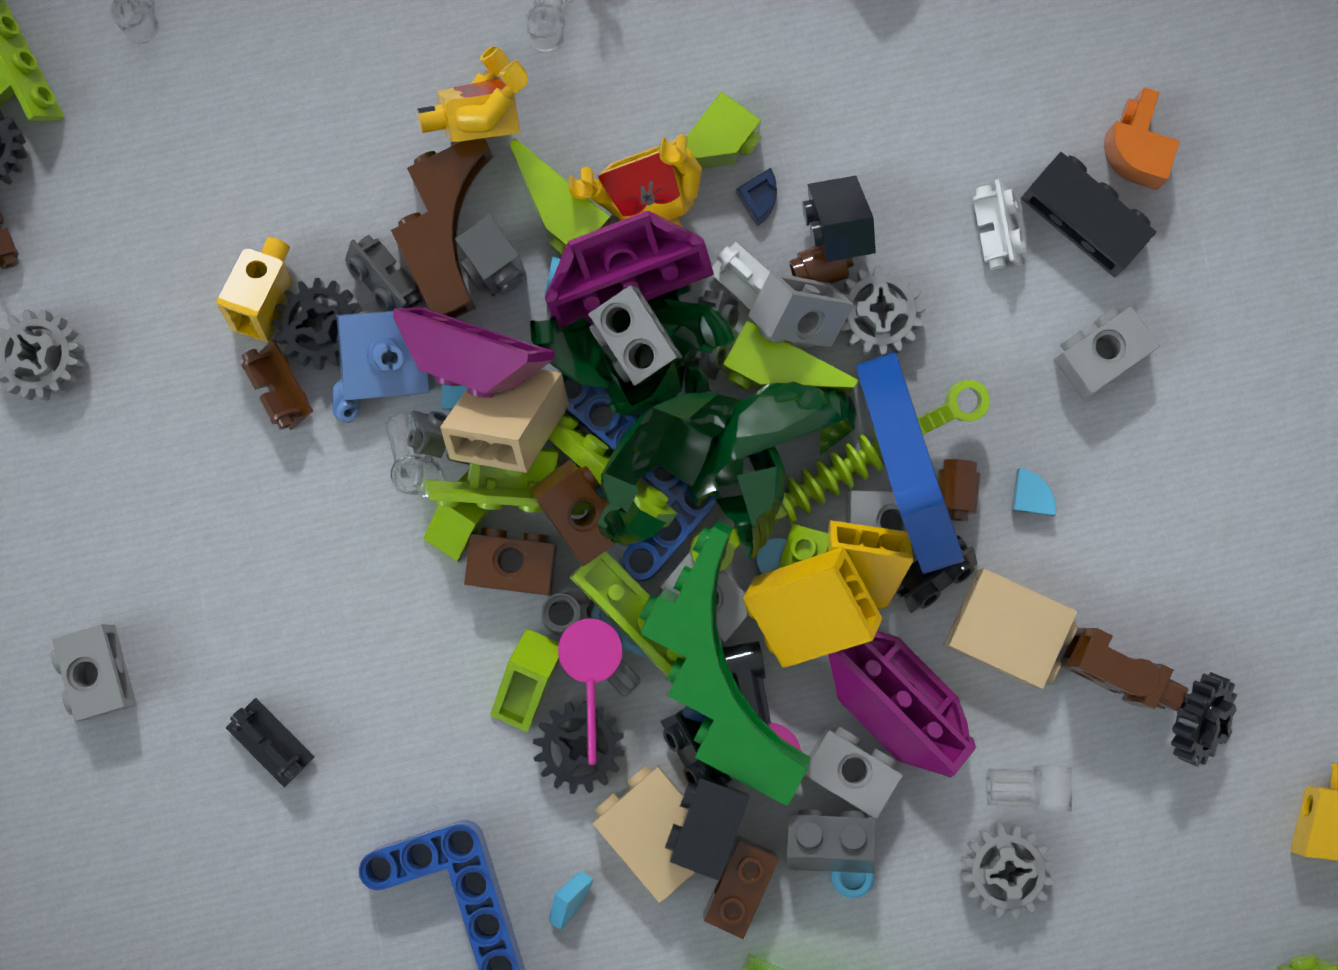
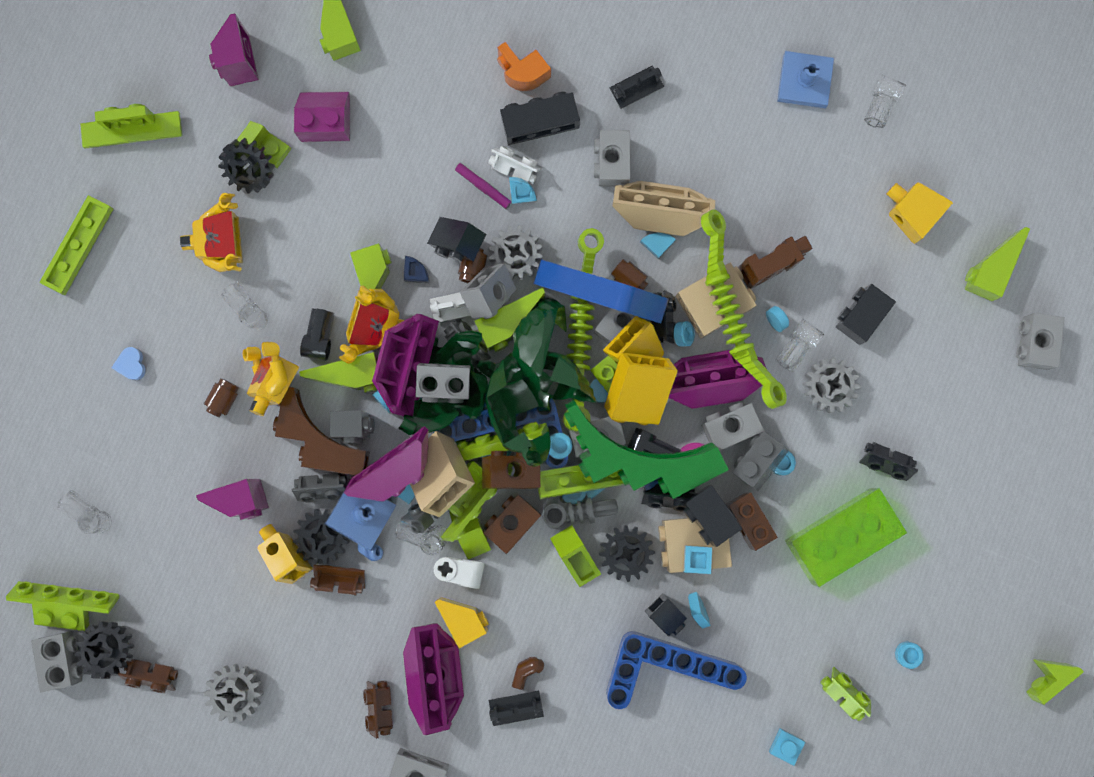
camera: 55 degrees left, 0 degrees up
dark pink piece [558,619,623,765] -> none
black gear [1171,672,1237,767] -> none
none -> magenta slope [196,479,269,520]
none -> reddish brown brick [204,378,239,418]
none -> black piece [300,308,335,361]
none -> reddish brown hinge [363,681,393,739]
none -> magenta wedge [403,623,464,735]
none -> white piece [434,557,485,589]
none -> yellow slope [435,597,490,648]
none -> magenta piece [455,163,512,209]
none -> medium azure tile [509,177,537,204]
none -> reddish brown arm [512,657,544,690]
none -> medium azure tile [549,433,572,459]
none -> black hinge [609,65,664,109]
none -> tan wedge [612,181,715,236]
none -> black slope [645,593,687,637]
none -> medium azure tile [674,321,695,347]
none -> medium azure plate [683,545,712,574]
none -> lime piece [701,209,787,409]
none -> medium azure tile [766,306,789,332]
none -> black brick [836,283,896,345]

